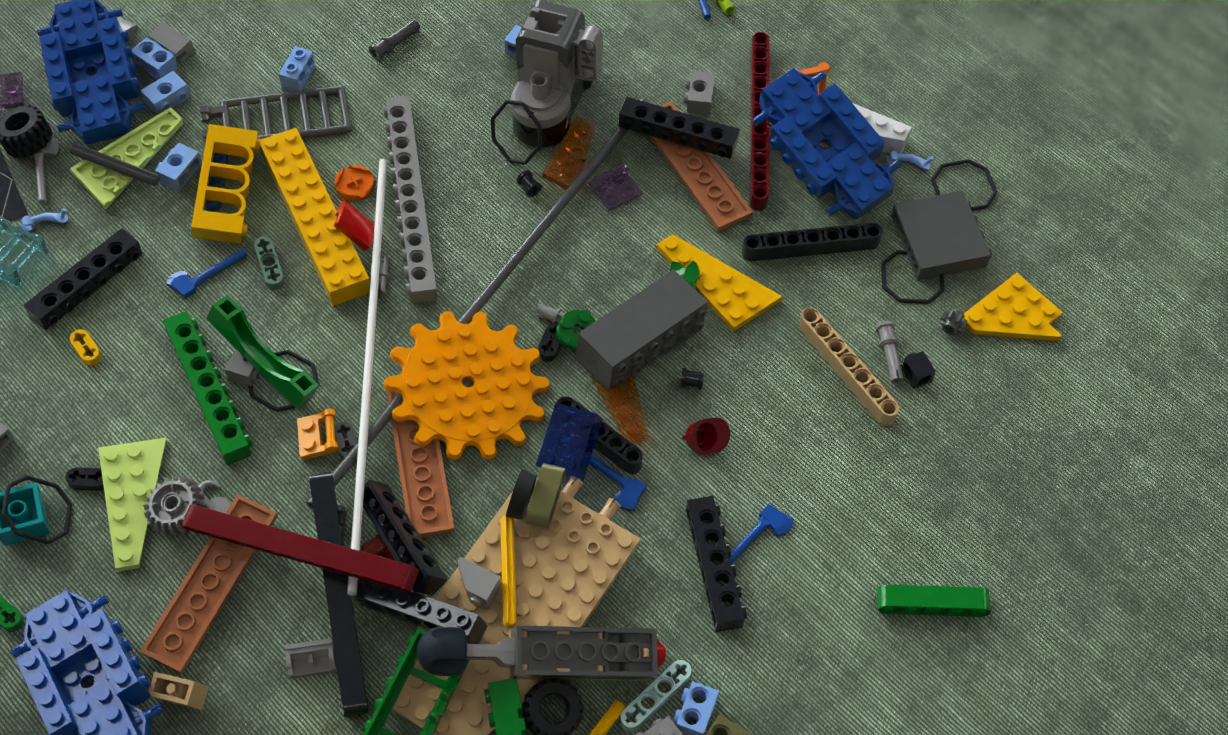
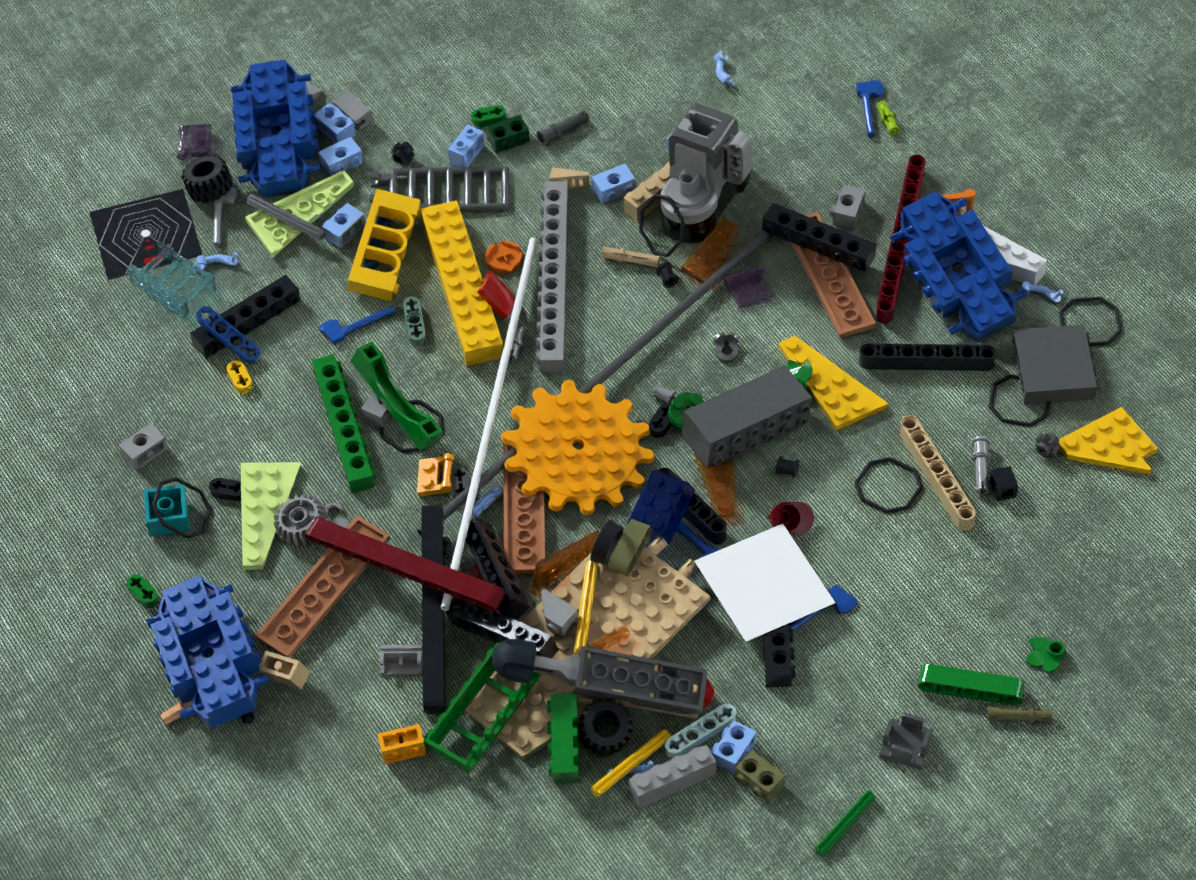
camera: 15 degrees right, 5 degrees down
none -> blue beam [196,306,260,363]
none -> black gear [391,142,415,164]
none -> green beam [471,105,506,127]
none -> light blue axle [472,486,503,517]
none -> dark green brick [486,115,530,154]
none -> clear orange wing [531,530,600,596]
none -> tan slope [549,167,590,189]
none -> clear orange axle [591,625,631,650]
none -> light blue brick [592,164,636,204]
none -> tan pin [601,246,660,268]
none -> tan brick [624,162,670,222]
none -> white sticker [694,524,835,641]
none -> flat silver piece [713,332,739,363]
none -> black piece [855,457,922,513]
none -> dark grey panel [879,713,933,770]
none -> olive pin [987,706,1053,723]
none -> green plate [1026,637,1066,673]

